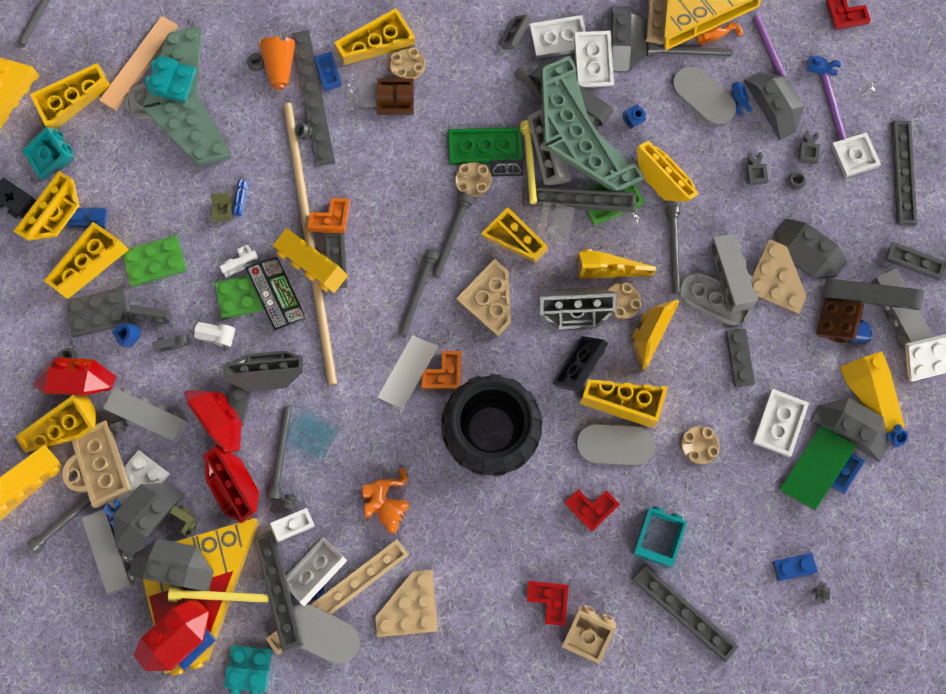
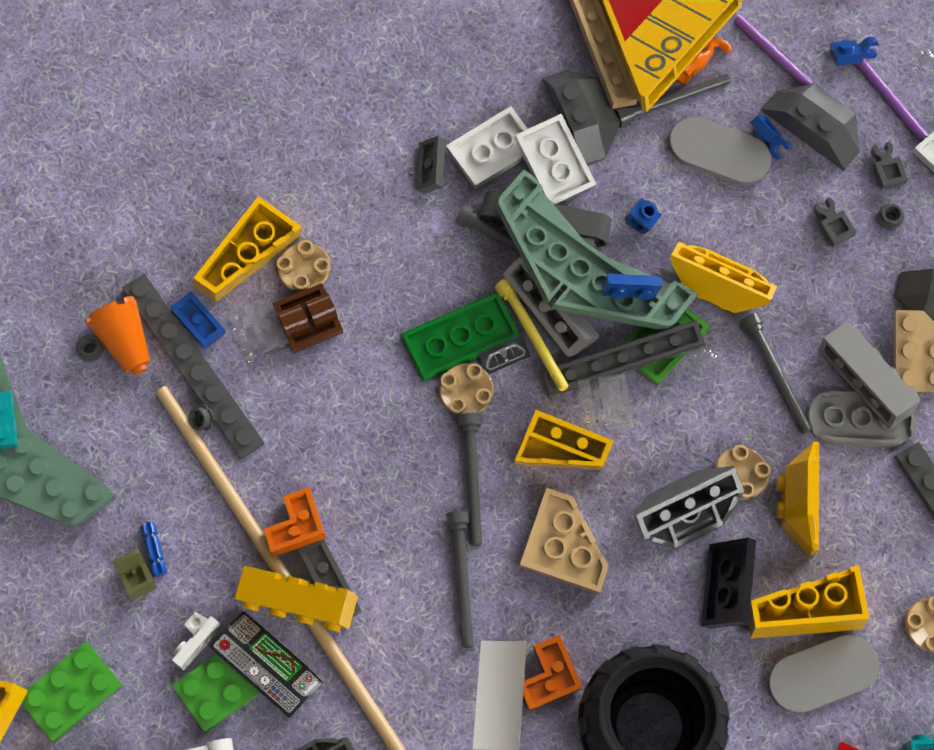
camera: 25 degrees left, 5 degrees down
yellow wedge [577,249,656,279] -> none
none -> blue plate [601,273,662,300]

